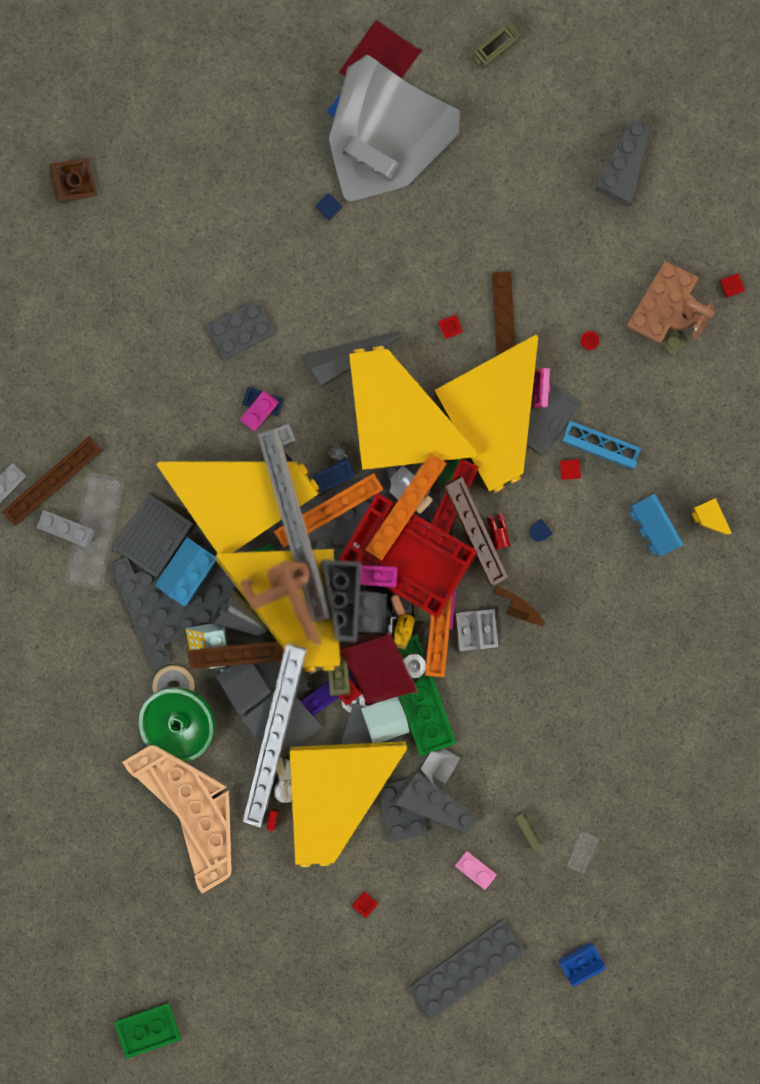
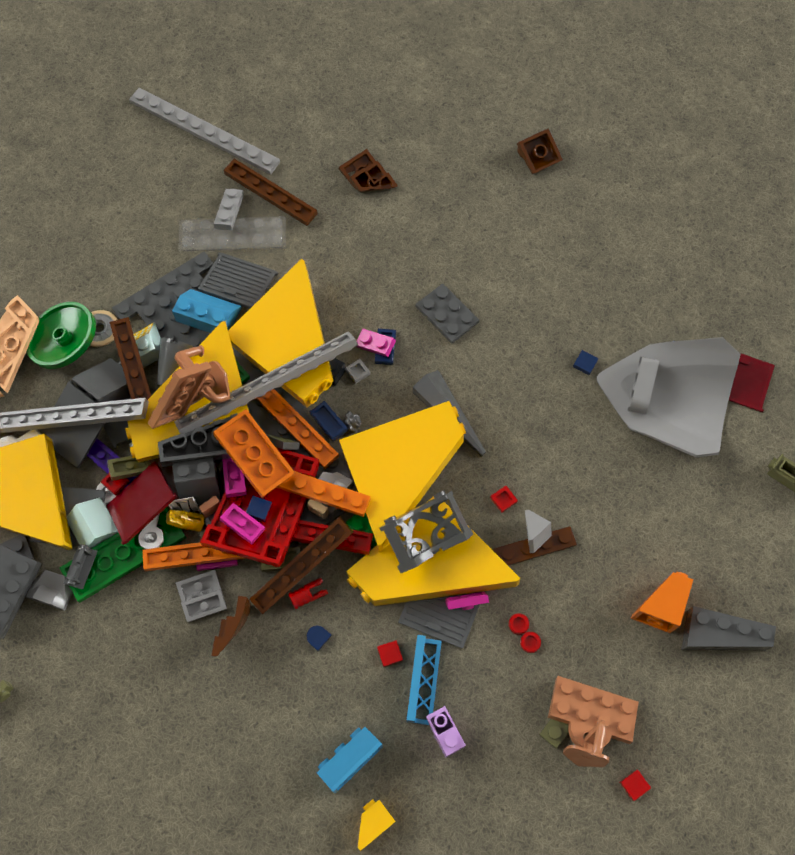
camera: 75 degrees right, 20 degrees down
none -> dark grey hinge [63,544,98,590]
none -> orange plate [213,409,295,498]
none -> dark pink plate [220,503,265,545]
none -> dark blue tile [246,496,272,522]
none -> dark grey tile [266,434,300,450]
none -> reddish brown slope [339,149,398,192]
none -> dark grey fence [380,490,473,574]
none -> lavender slope [426,706,466,758]
none -> red tile [508,613,529,635]
none -> light grey slope [525,510,552,553]
none -> orange slope [631,572,694,633]

